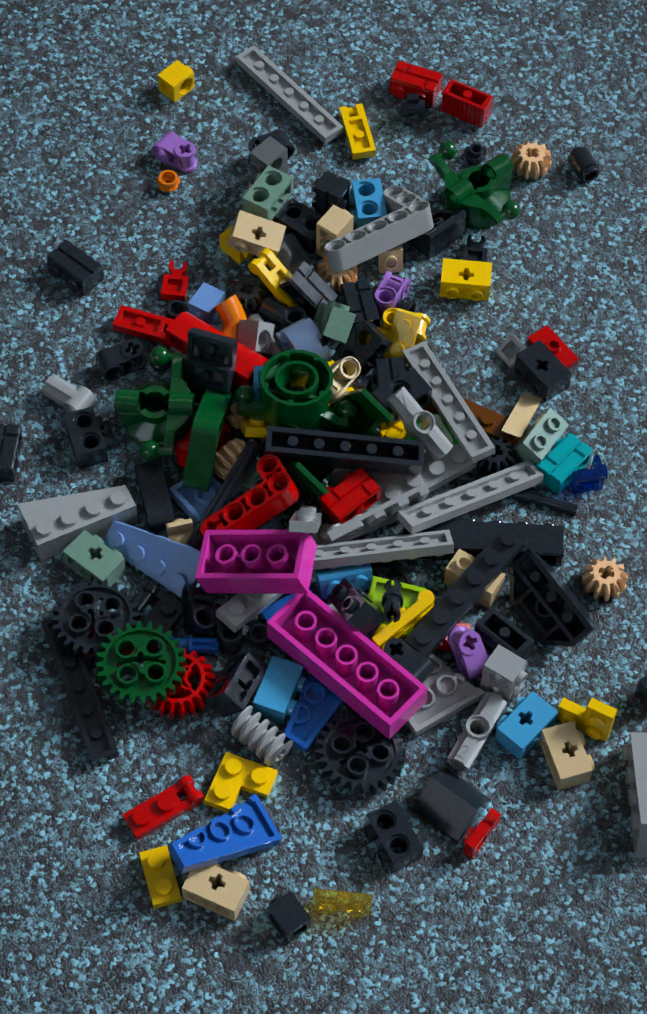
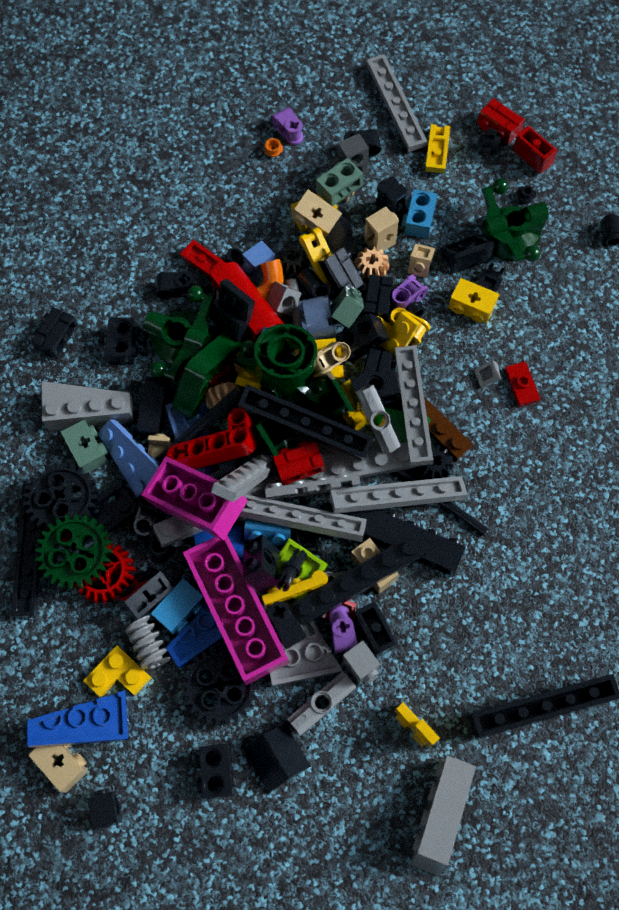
camera: 25 degrees right, 10 degrees up
light grey piece [42,375,96,413] -> none
black brick [47,239,104,296] -> none
red plate [122,775,205,841] -> none
yellow plate [139,845,182,909] -> none
yellow brick [157,60,195,103] -> none
red plate [160,261,189,302] -> none
blue axle [171,635,219,654] -> none
black brick [273,198,323,254] -> none
clear yellow plate [313,888,372,918] -> none
light grey beam [324,186,434,272] -> none
black plate [352,375,371,393] -> none
red plate [462,808,501,859] -> none
dark azure brick [495,691,558,760] -> none
tan piece [501,392,542,437] -> none
black wedge [510,548,595,647] -> none
light nougat gear [511,140,552,181] -> none
sand green brick [512,407,569,465] -> none
black brick [514,340,572,402] -> none
teal brick [535,433,593,494] -> none
tan brick [539,721,595,790] -> none
clear blue bracket [570,455,608,494] -> none
light nougat gear [582,555,628,602] -> none

